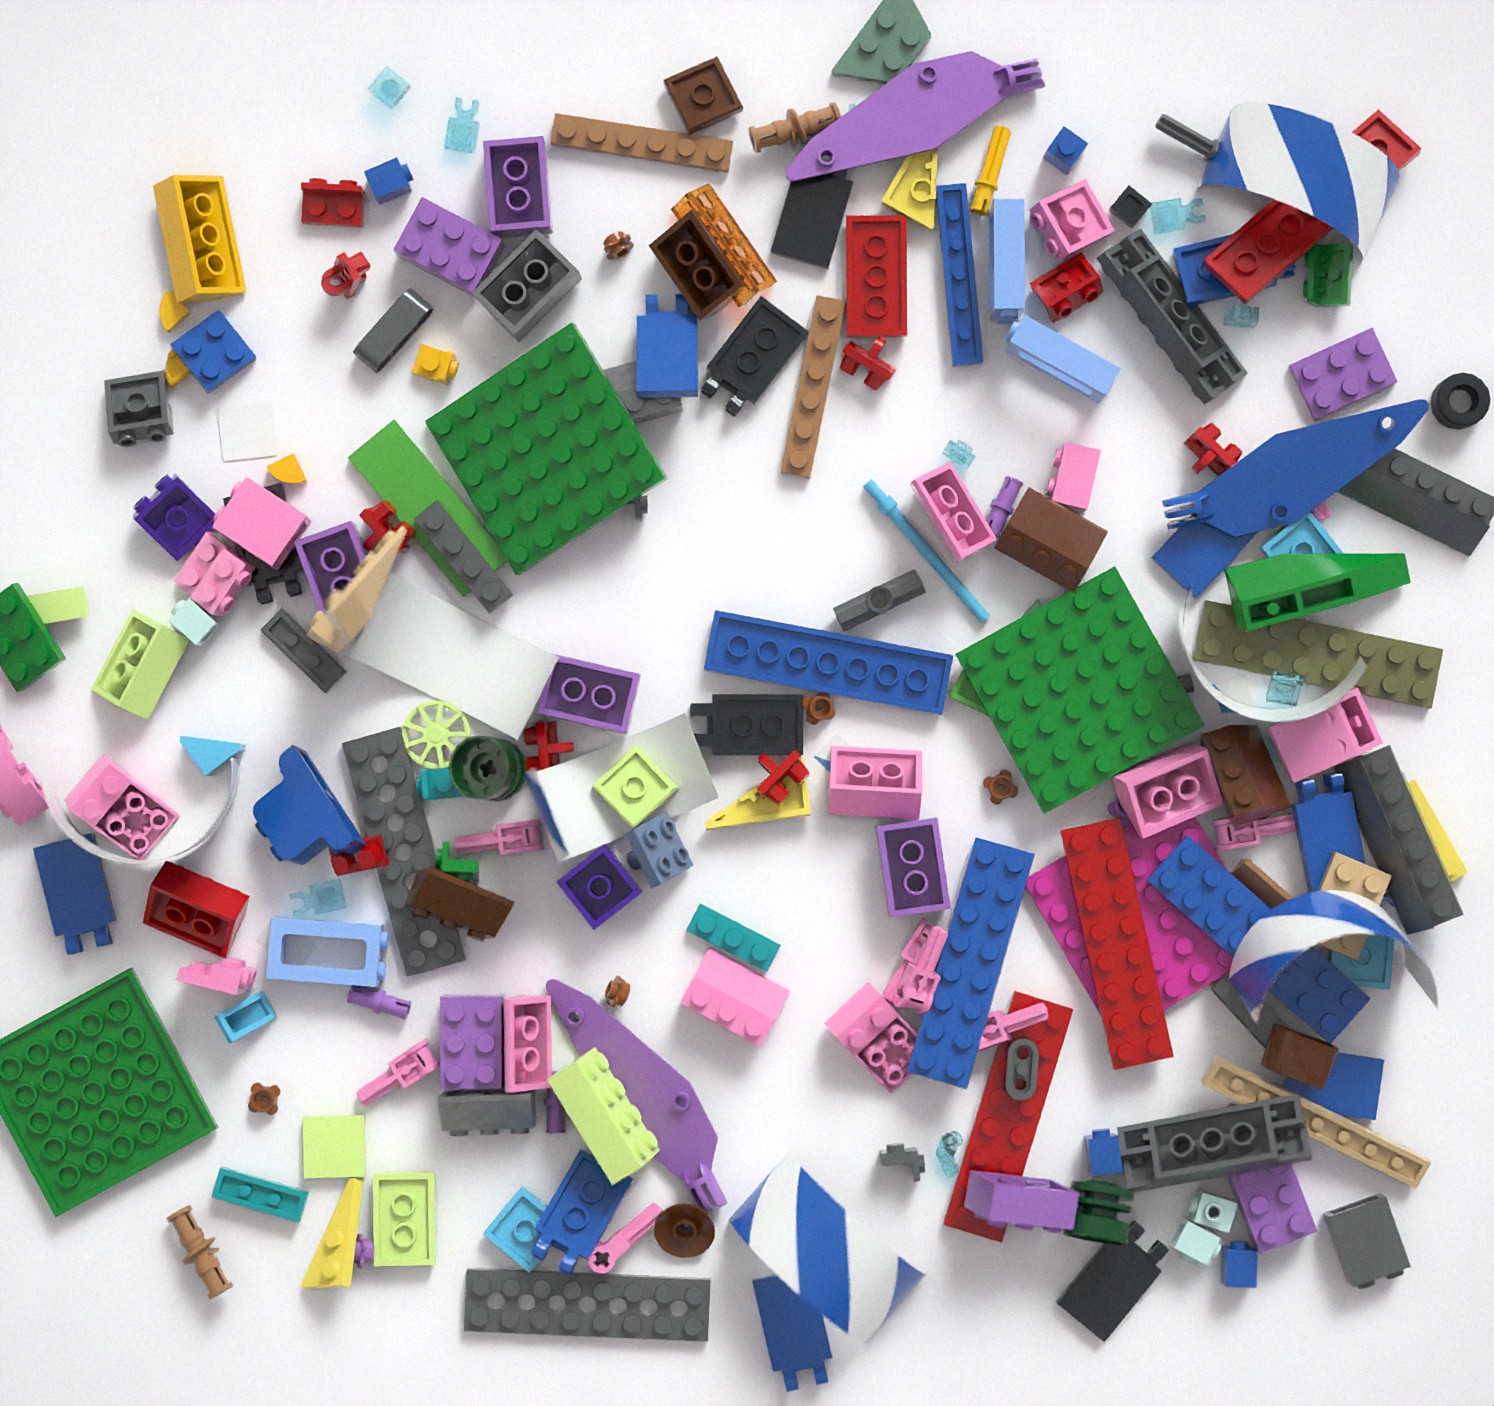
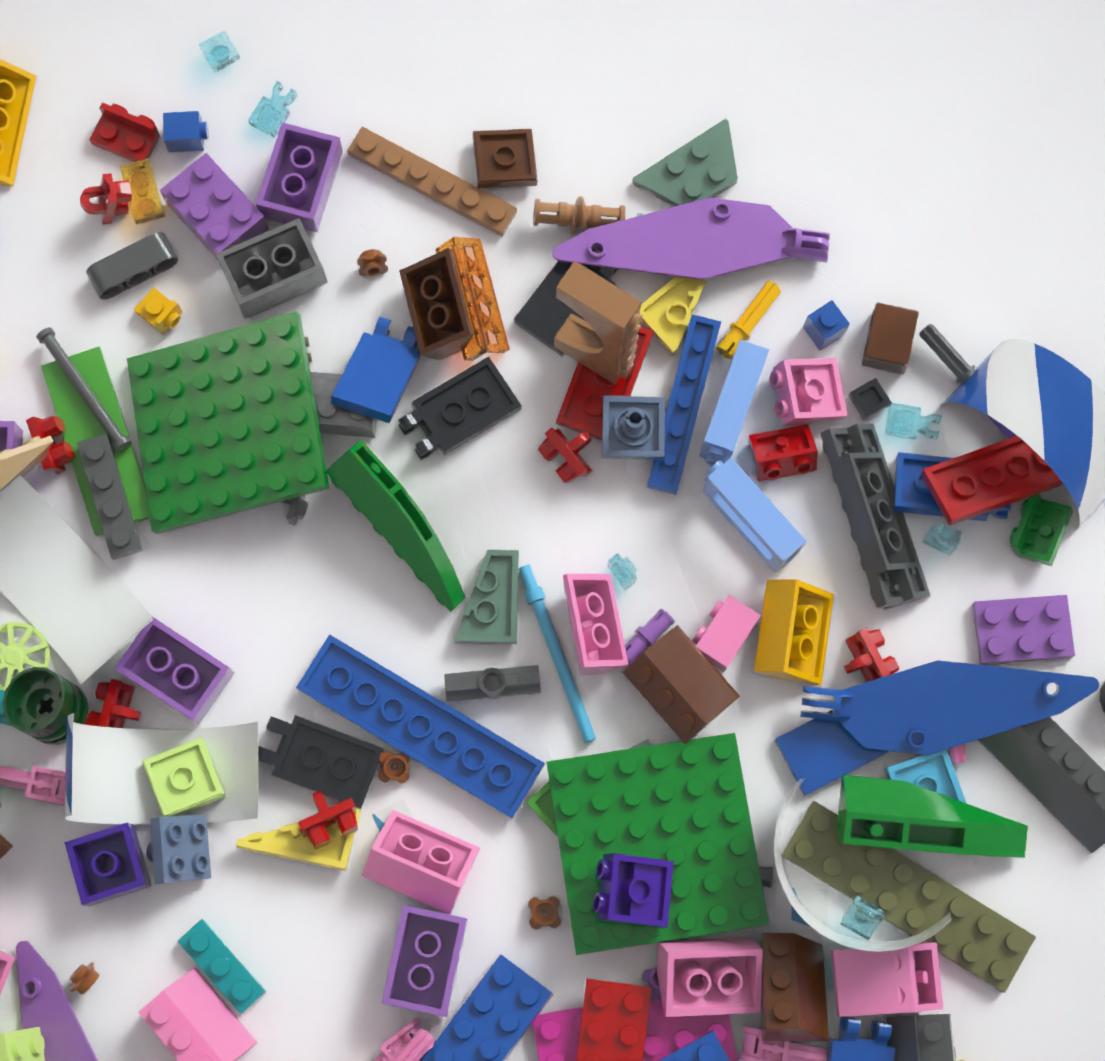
camera: 15 degrees right, 10 degrees down
medium nougat plate [781,295,846,479] -> none
none -> dark grey bar [36,327,132,453]
none -> clear yellow plate [120,158,165,225]
none -> green wedge [325,440,466,612]
none -> sand green wing [454,550,519,644]
none -> medium nougat arch [554,261,643,385]
none -> dark purple plate [593,853,674,928]
none -> sand blue plate [602,396,665,460]
none -> yellow slope [754,579,834,685]
none -> reddish brown piece [862,302,919,375]

